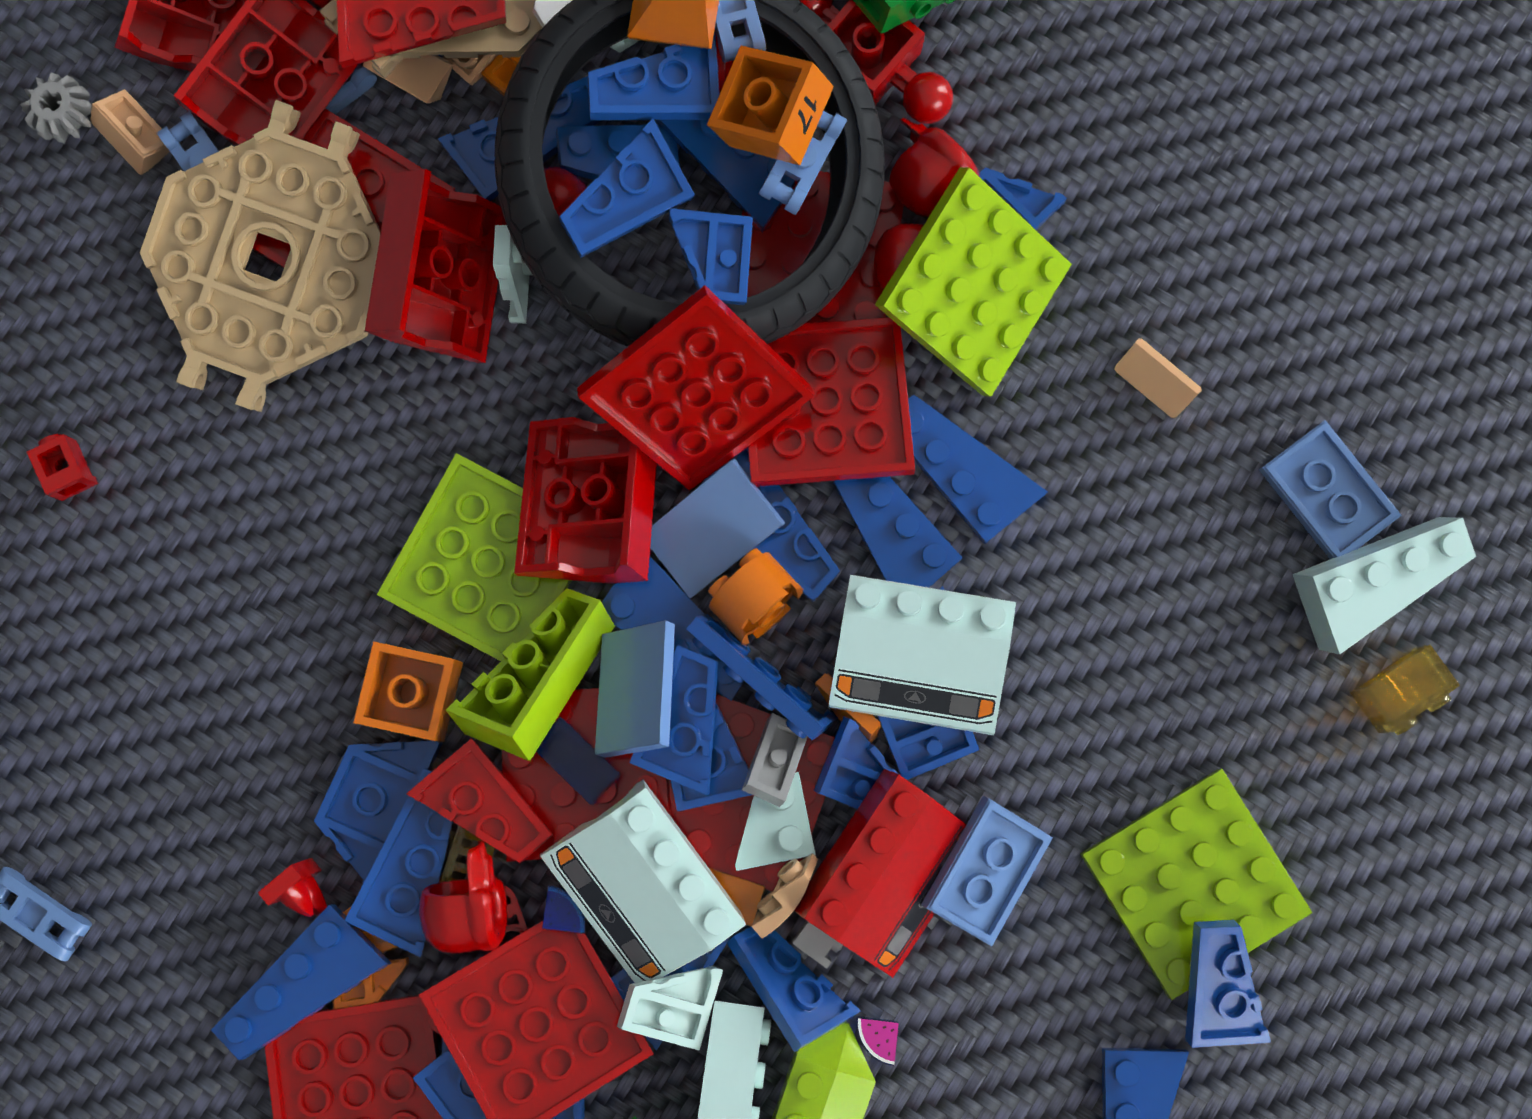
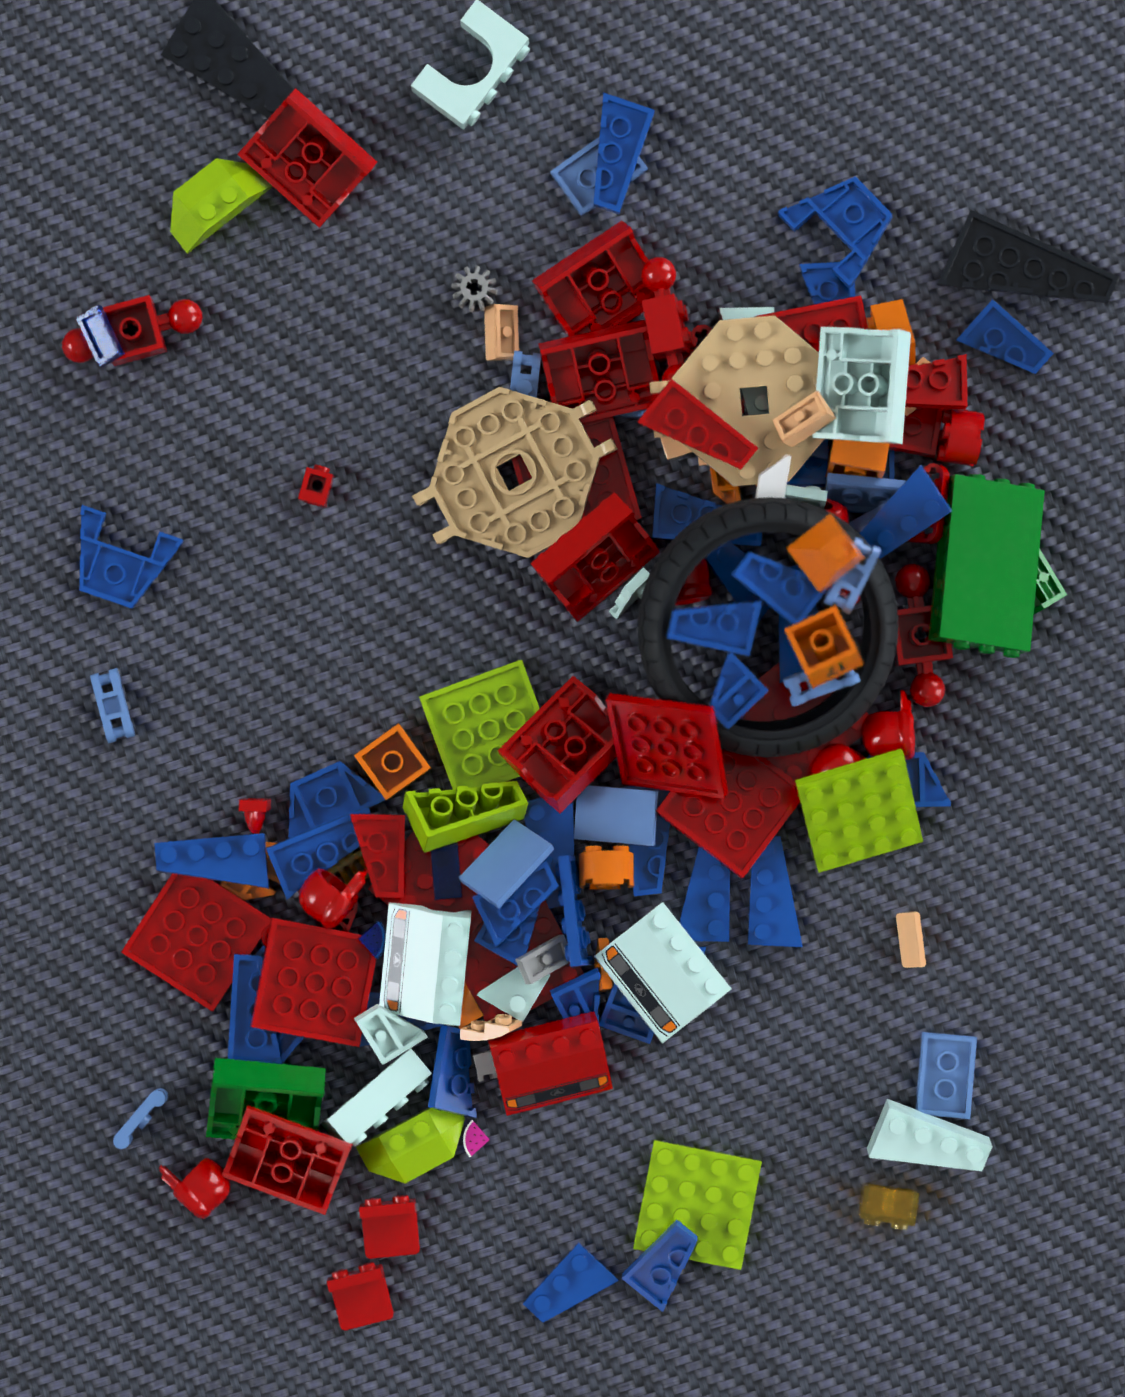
camera: 30 degrees right, 5 degrees up
medium blue tile [921,796,1053,946] -> none

